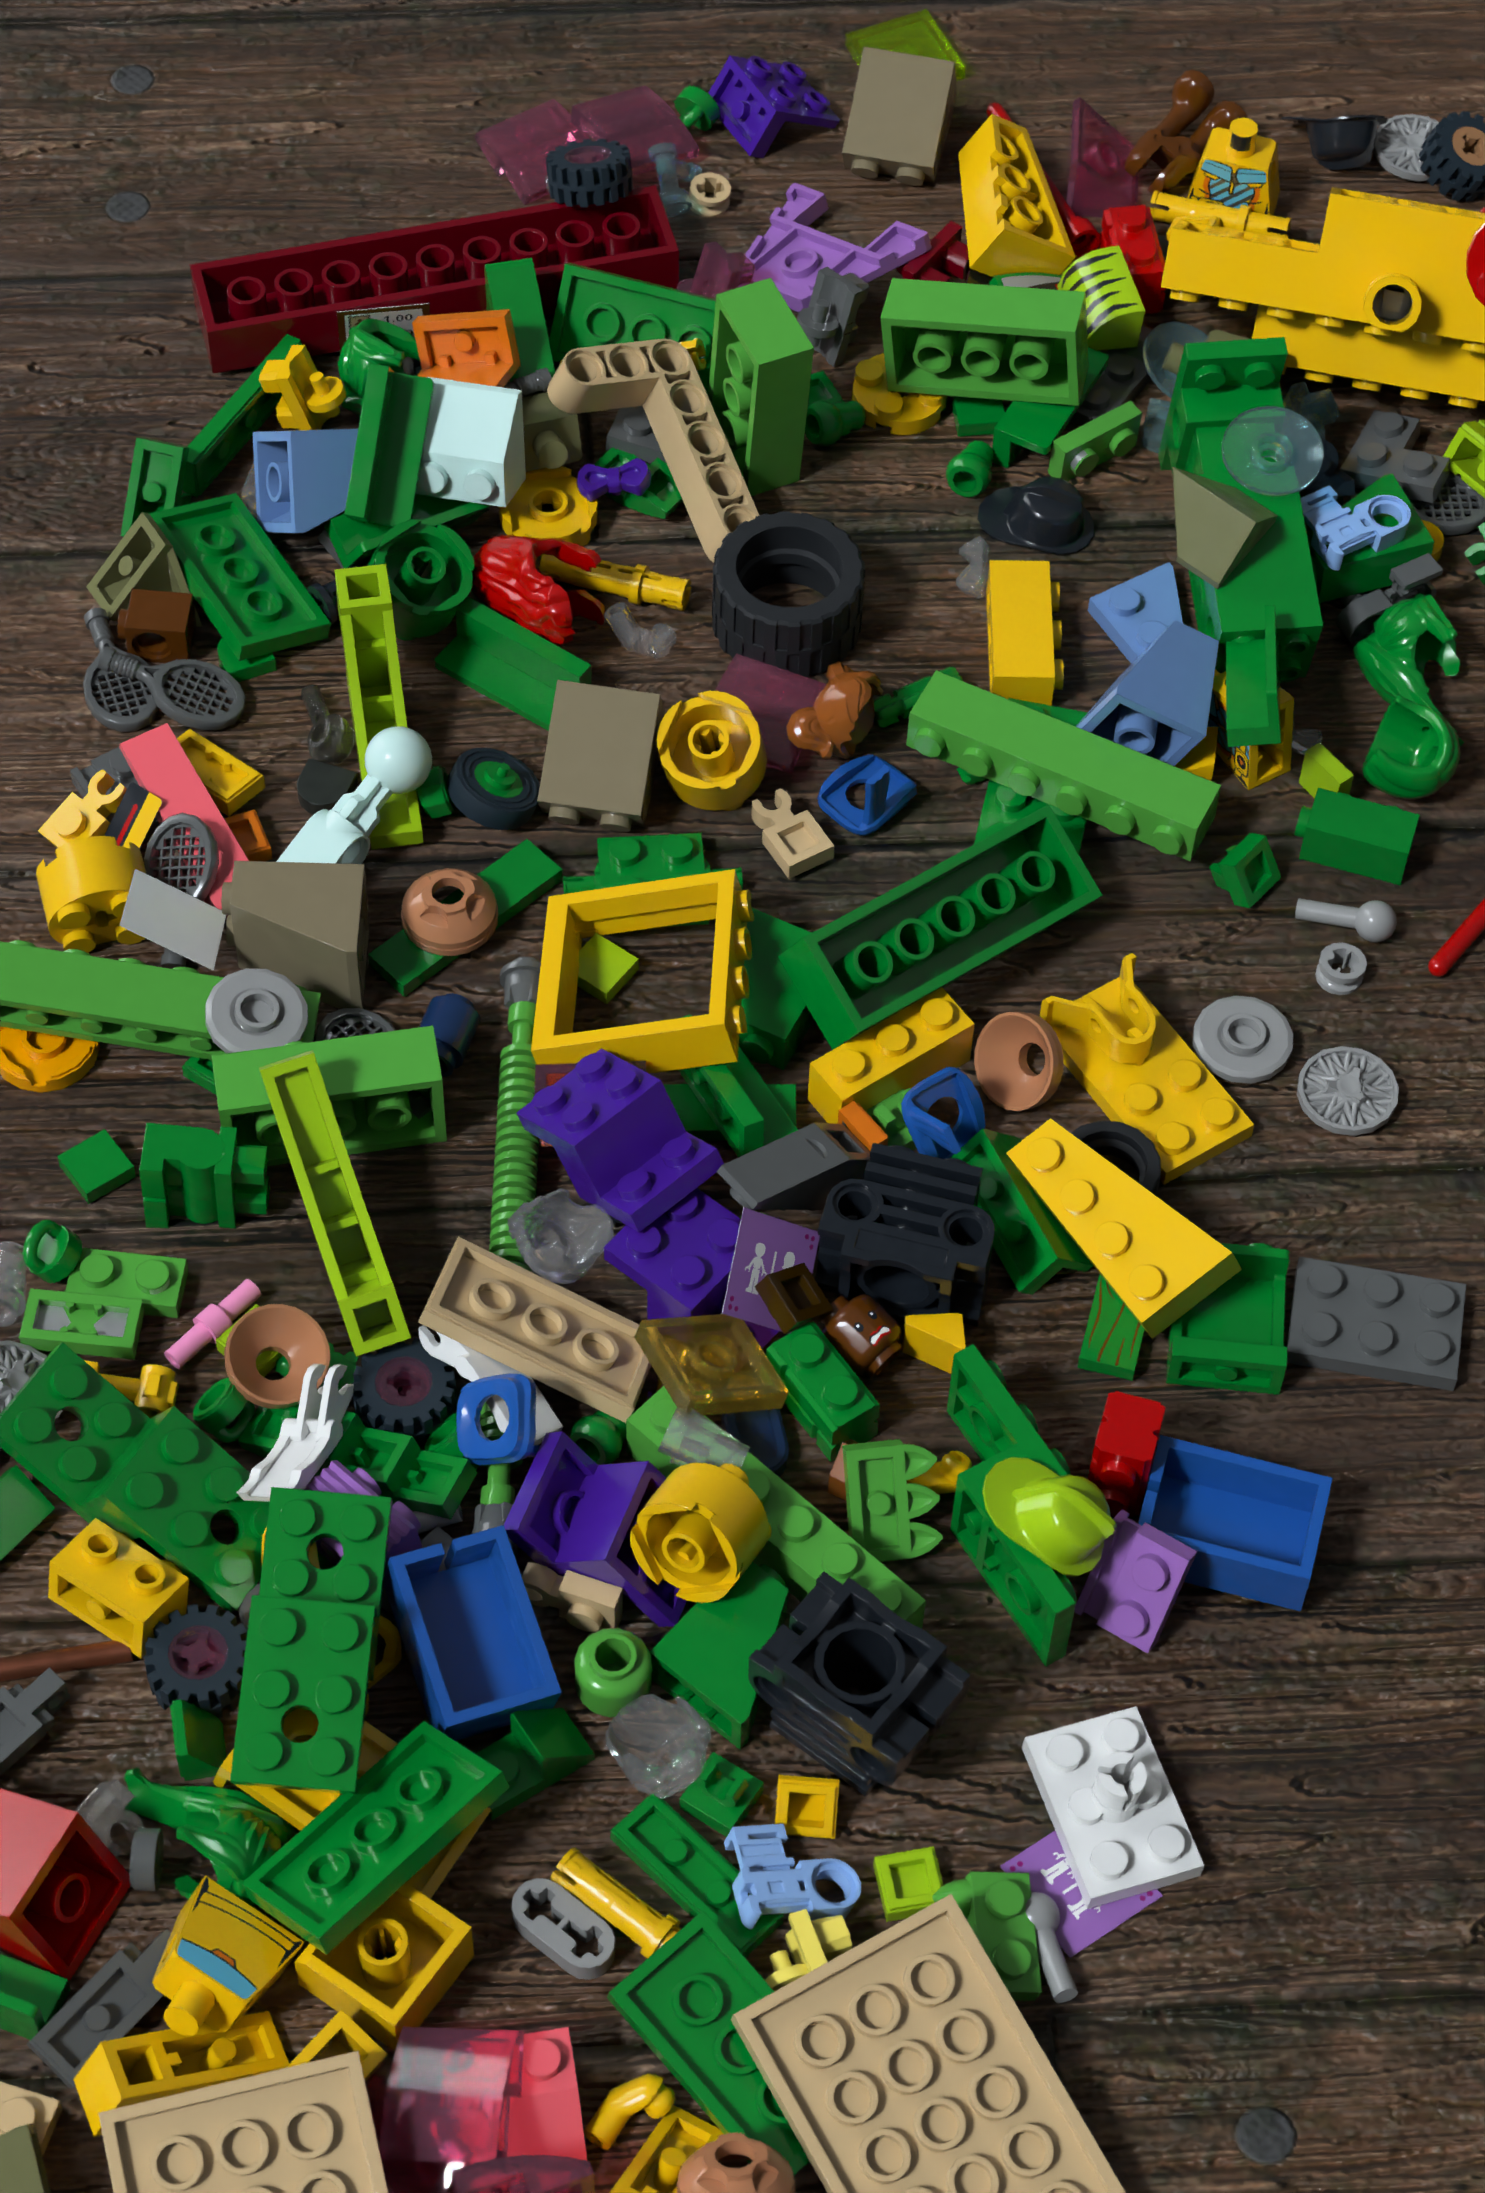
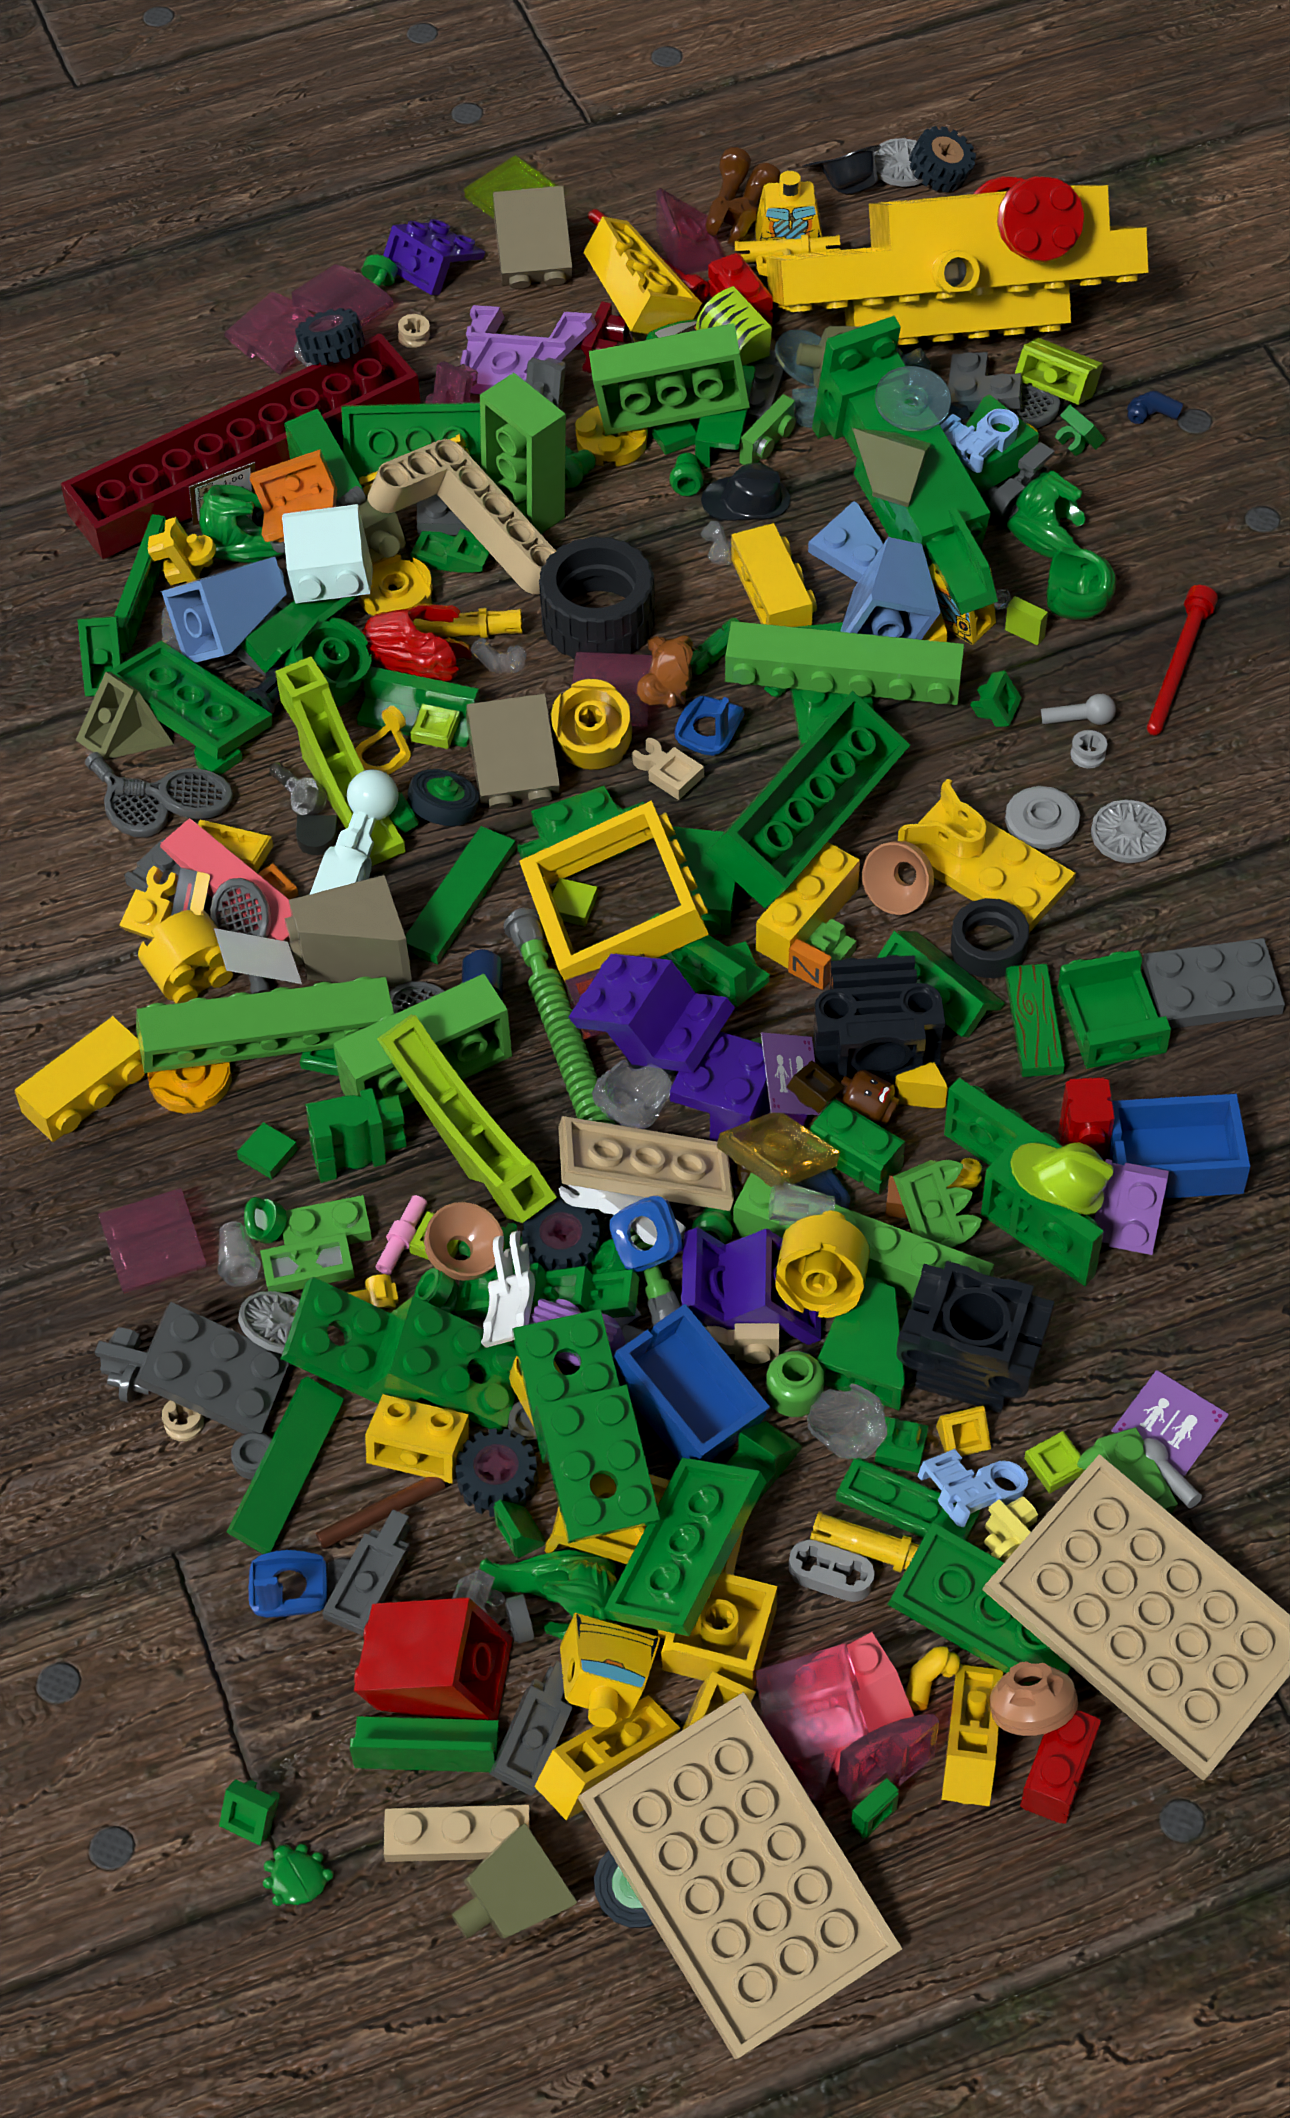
camera: 15 degrees left, 0 degrees up
reddish brown brick [118,589,197,663] -> none
light grey wheel [205,968,308,1054] -> none
green panel [344,363,435,527] -> none
nougat piece [401,868,498,956] -> none
dark purple piece [576,458,652,501] -> none
clear light blue piece [648,142,702,217] -> none
dark grey slope [717,1123,870,1211] -> none
blue piece [901,1067,985,1159] -> none
yellow wedge [1007,1118,1242,1339] -> none
white plate [1022,1706,1204,1909] -> none
green brick [1294,788,1420,885] -> none
none -> yellow piece [355,706,411,775]
none -> lime tile [411,704,460,749]

